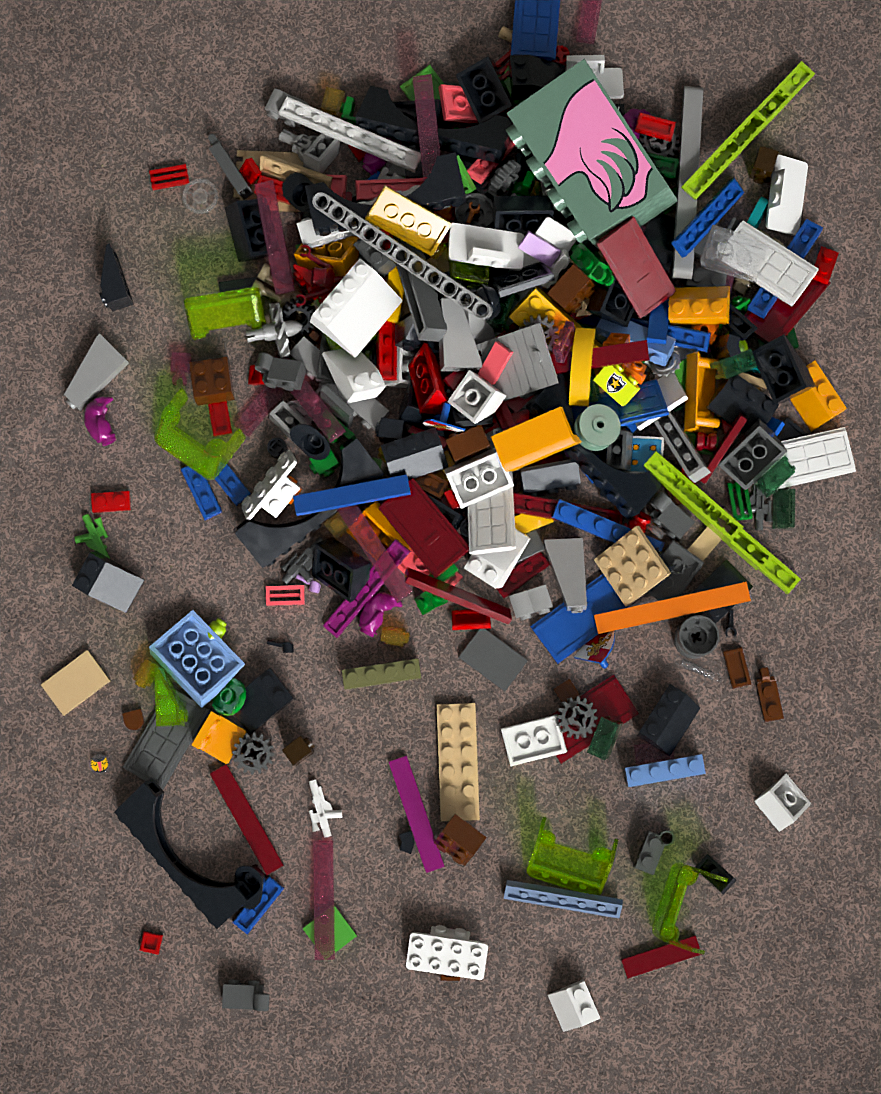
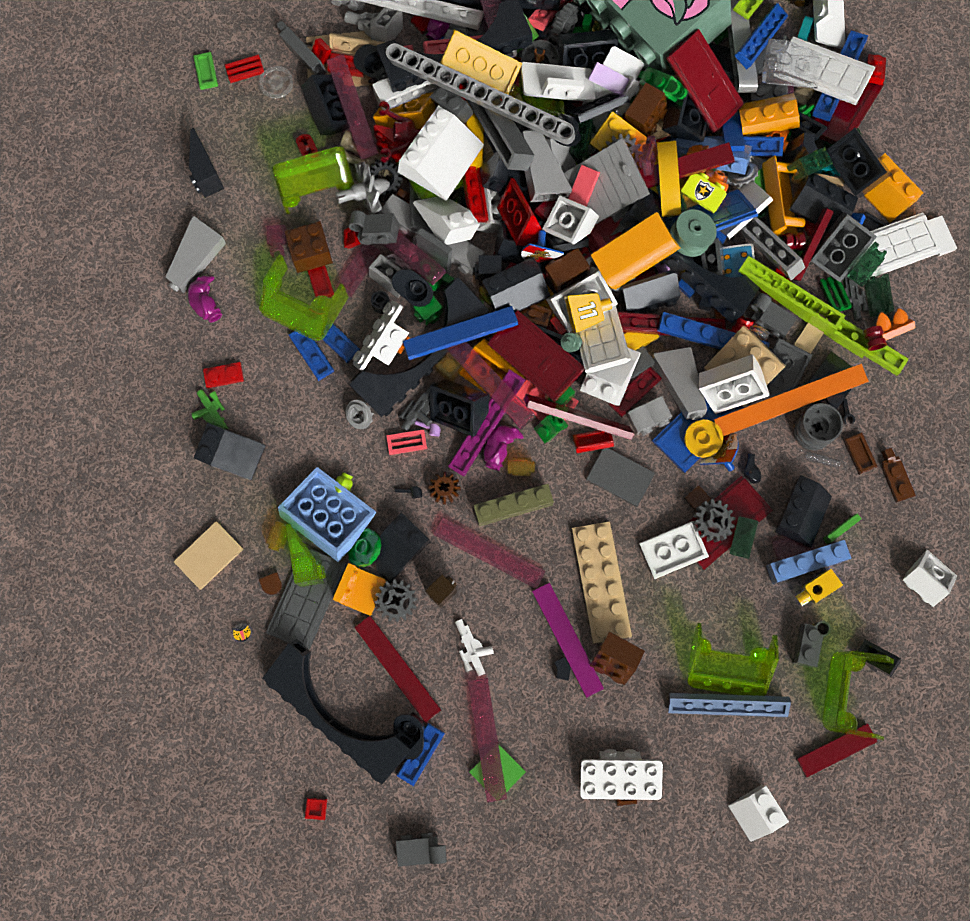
camera: 15 degrees left, 5 degrees down
none -> bright green tile [193,52,218,90]
none -> red beam [296,134,319,164]
none -> light grey gear [346,399,374,429]
none -> reddish brown gear [428,472,461,505]
none -> clear pink tile [434,518,545,589]
none -> sand green wheel [561,332,582,352]
none -> yellow torso [564,293,612,332]
none -> yellow tile [684,419,724,458]
none -> white slope [699,354,769,414]
none -> black animal [744,452,762,484]
none -> yellow torso [795,569,843,606]
none -> bright green tile [823,513,862,544]
none -> dark red wheel [863,326,887,351]
none -> orange tile [876,308,916,340]
none -> white tile [928,216,957,256]

